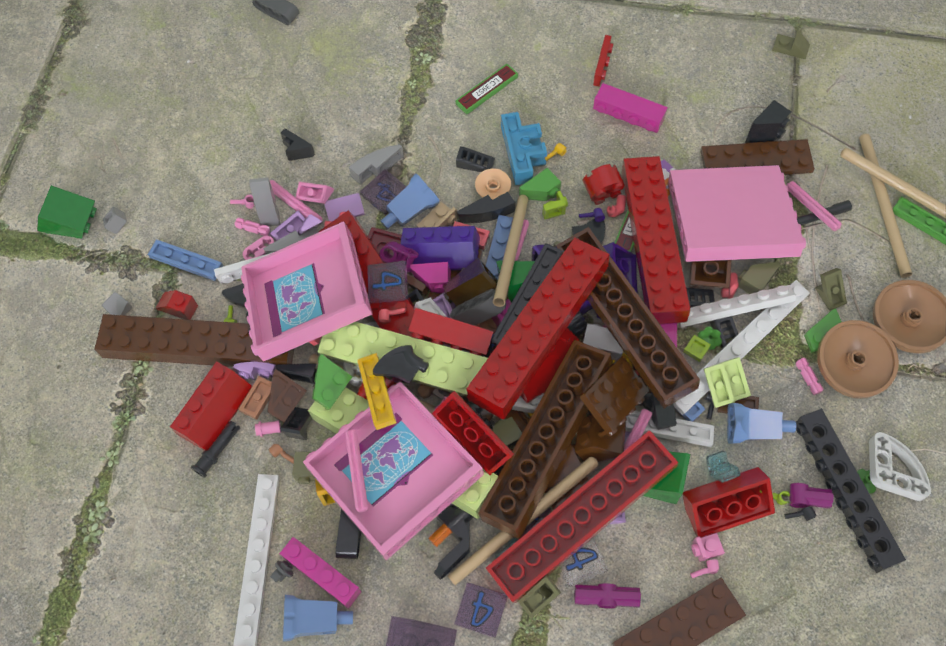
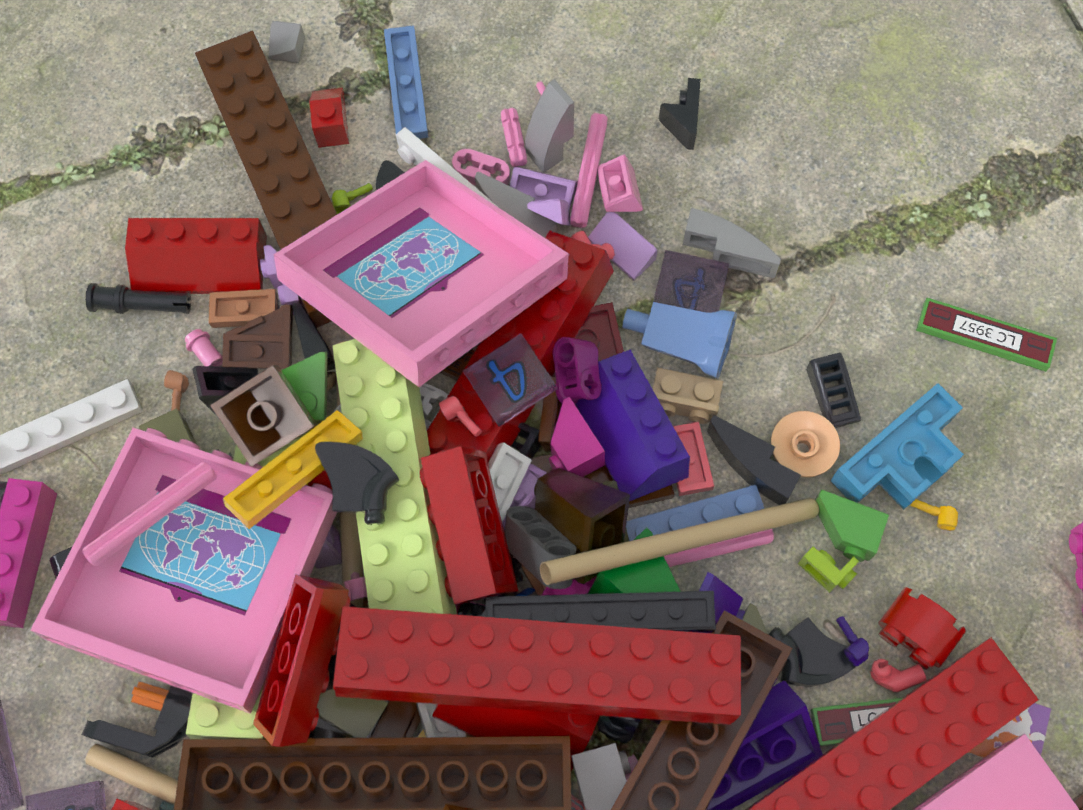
camera: 60 degrees right, 5 degrees up
none -> slope [210,365,317,467]

